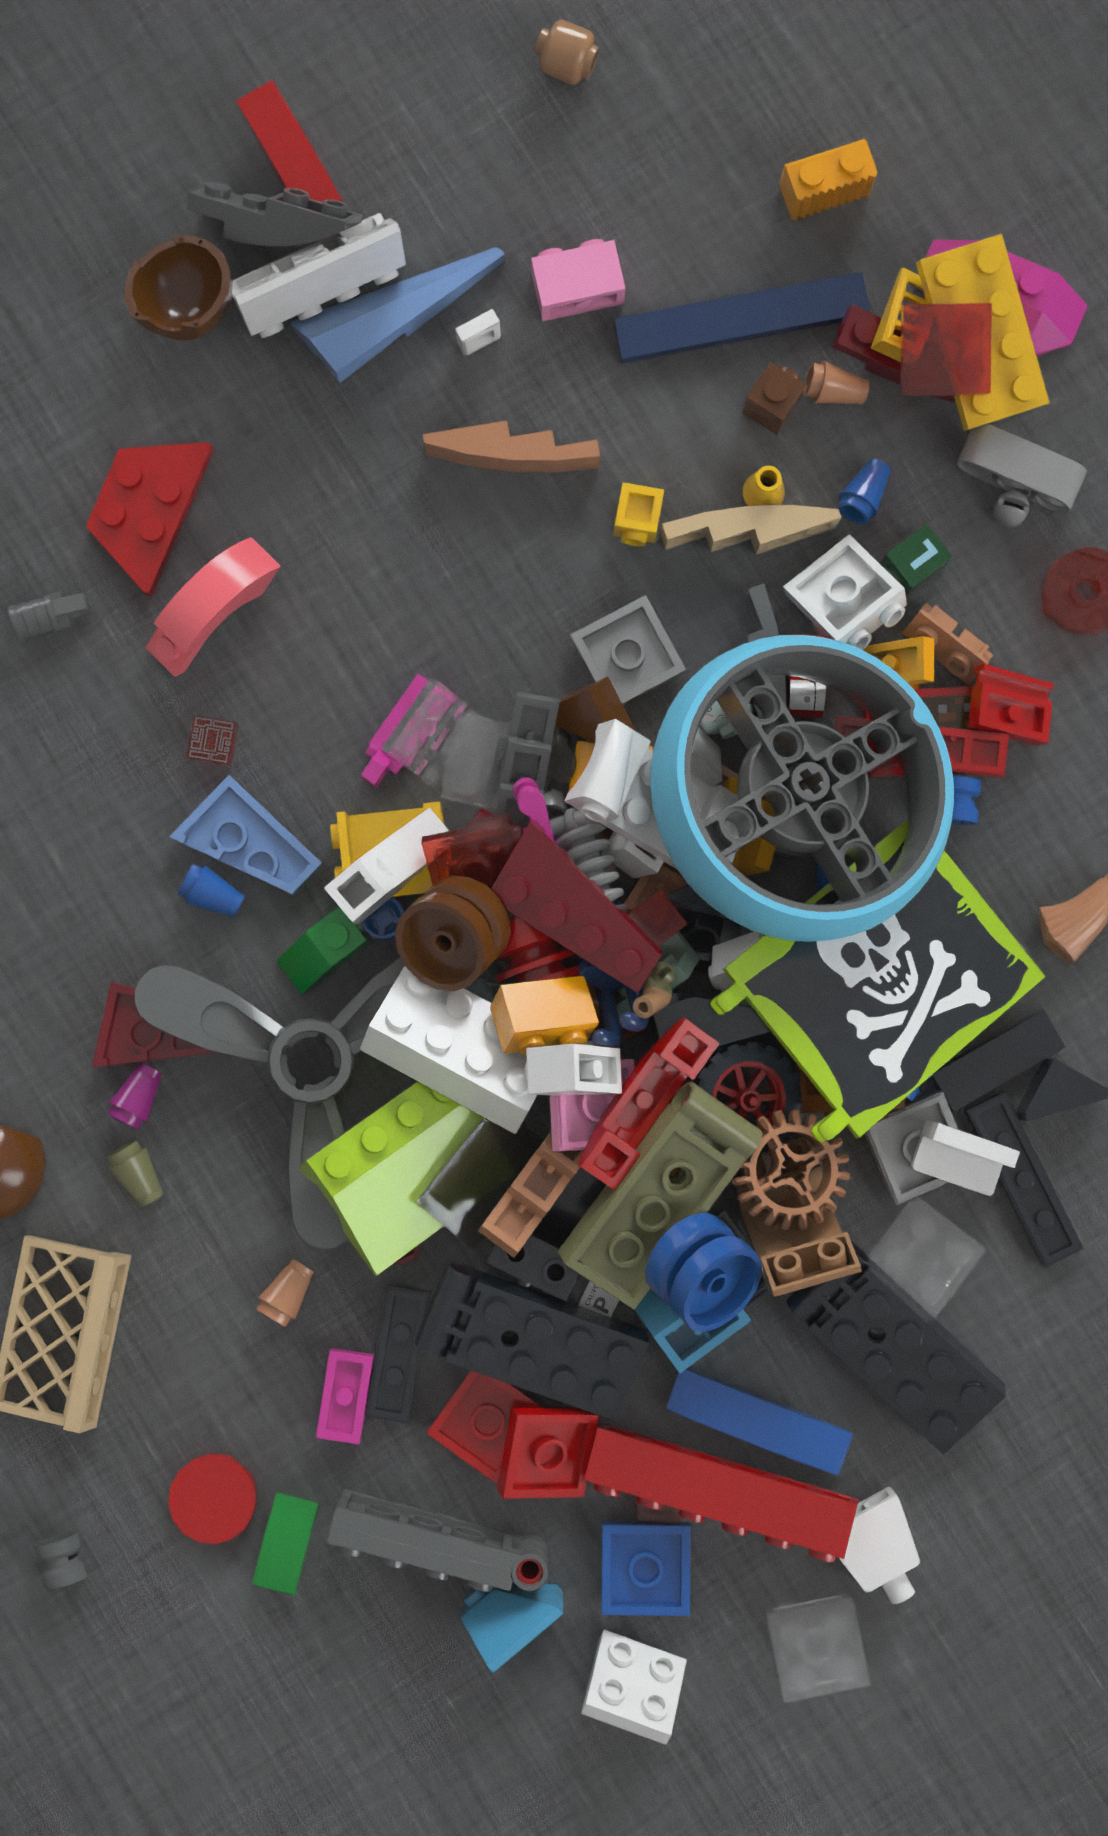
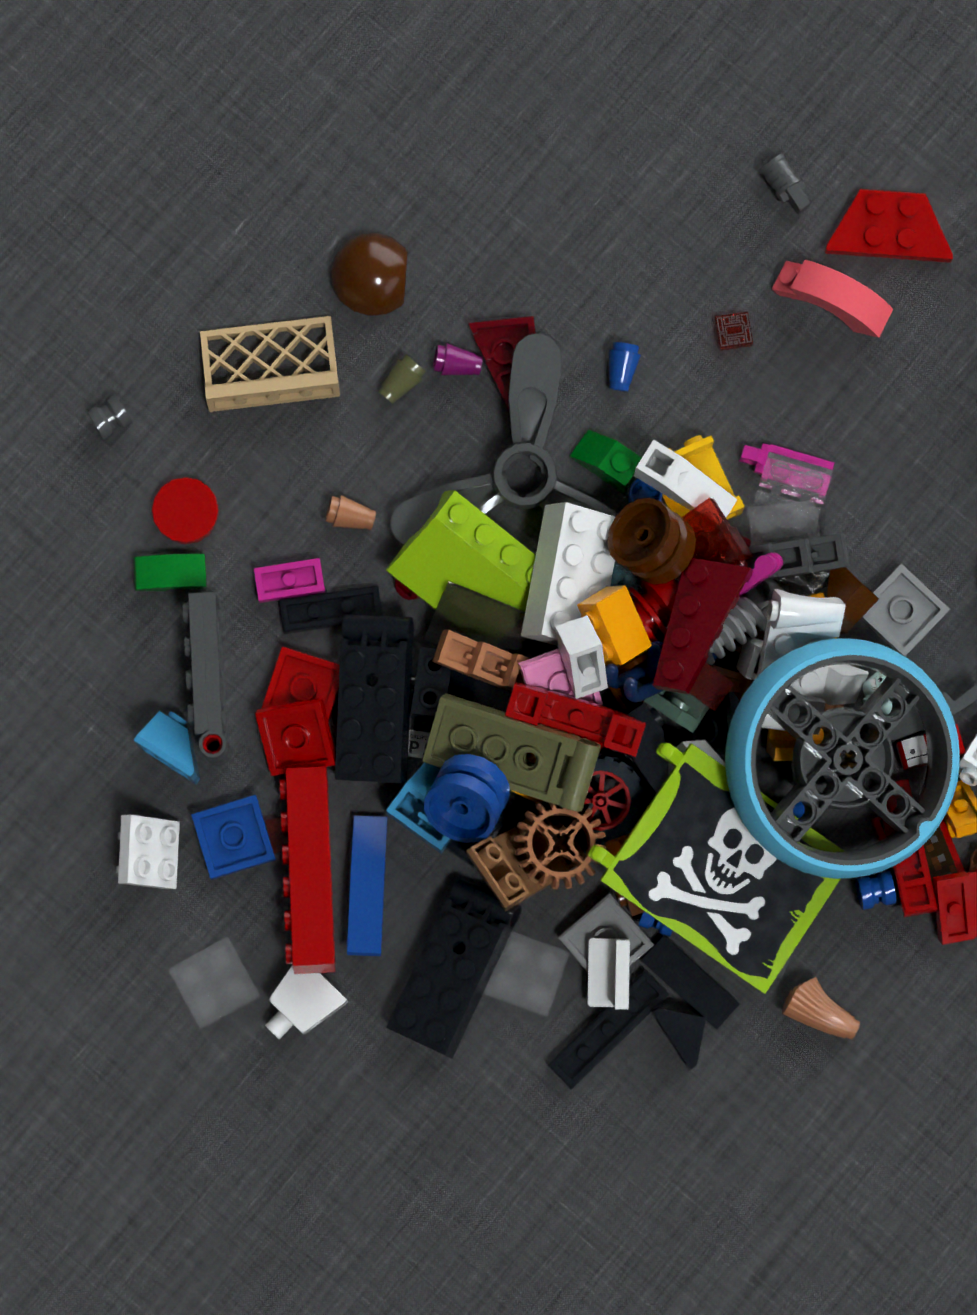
camera: 70 degrees right, 5 degrees down
medium blue wing [169,775,324,895] -> none
arm [633,961,676,1019] -> none

